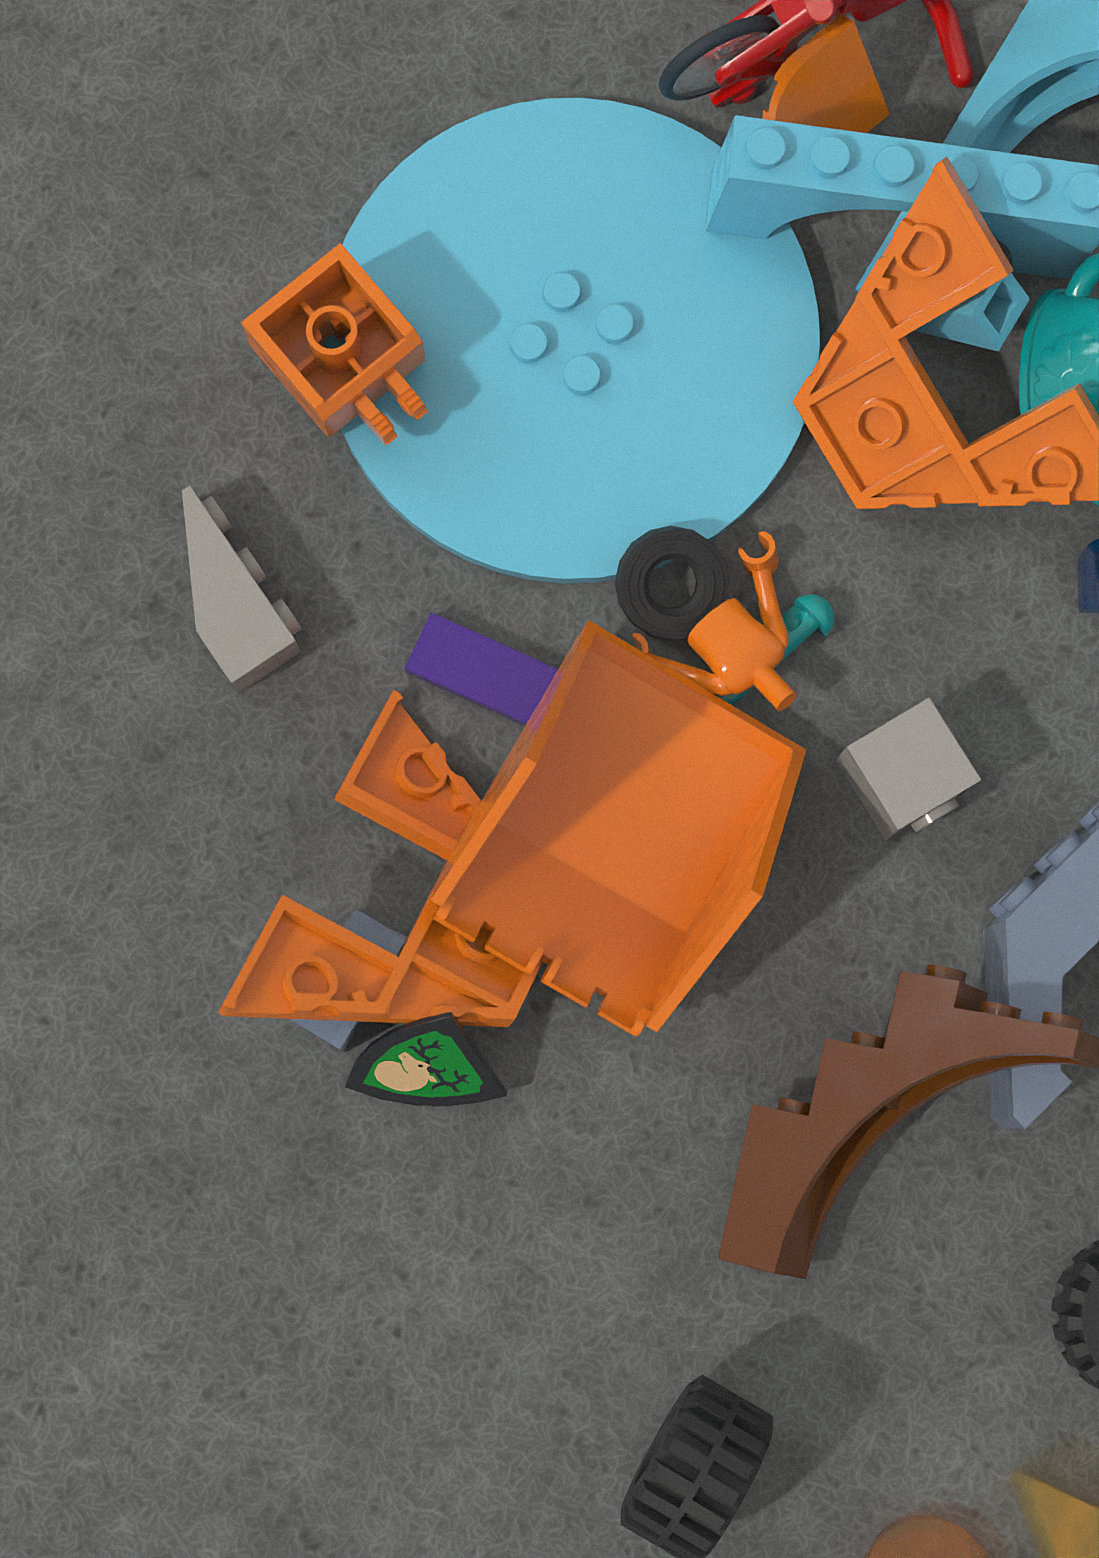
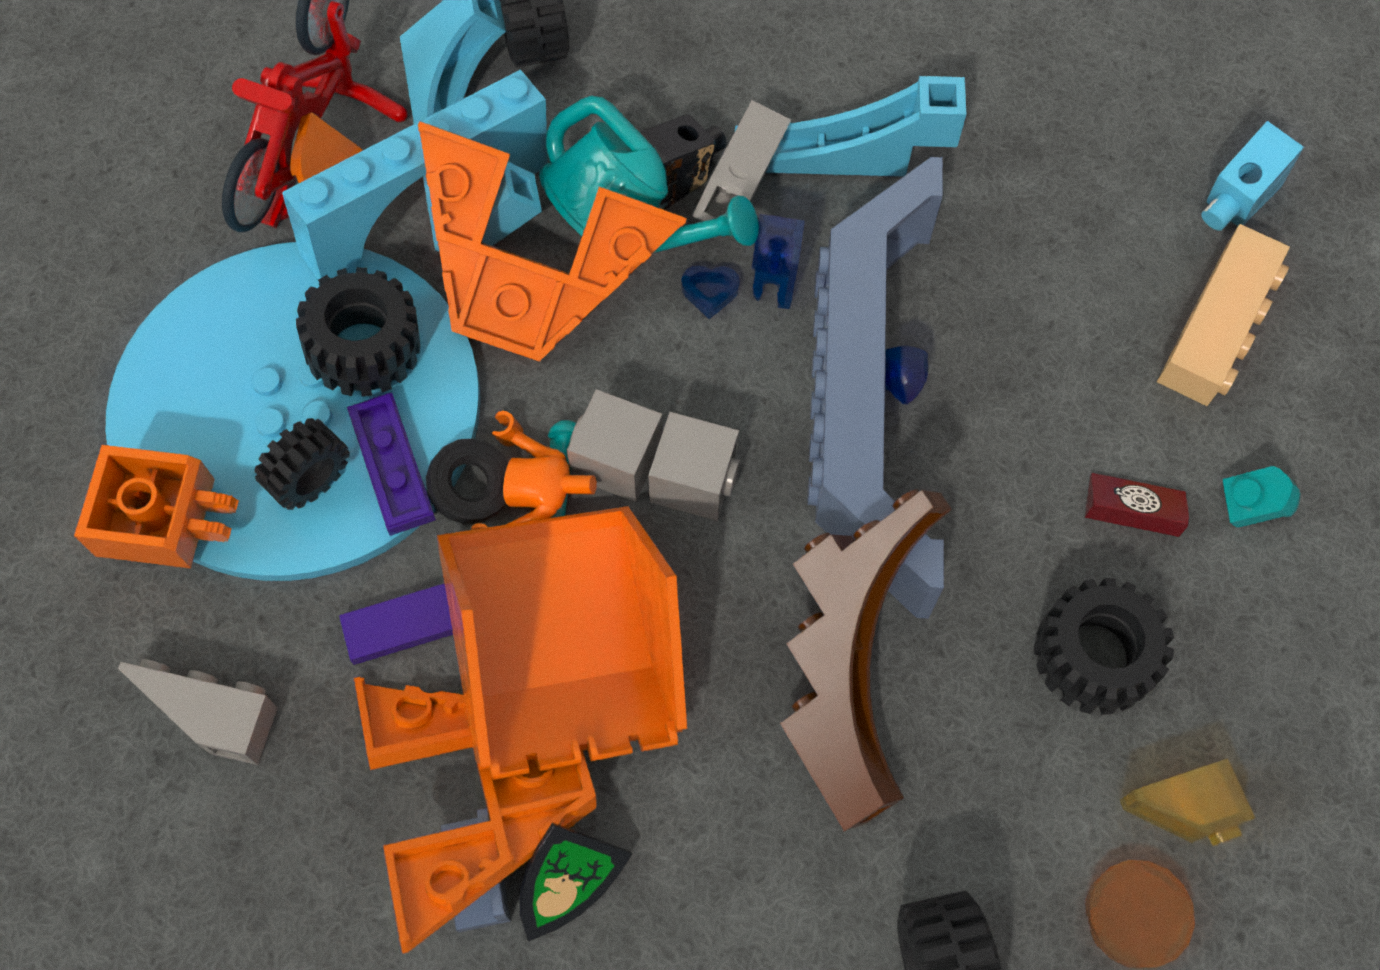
camera: 40 degrees left, 15 degrees down
none -> black tyre [254,418,350,510]
none -> black tyre [296,267,420,396]
none -> dark purple tile [347,392,436,536]
none -> light grey head [567,389,663,502]

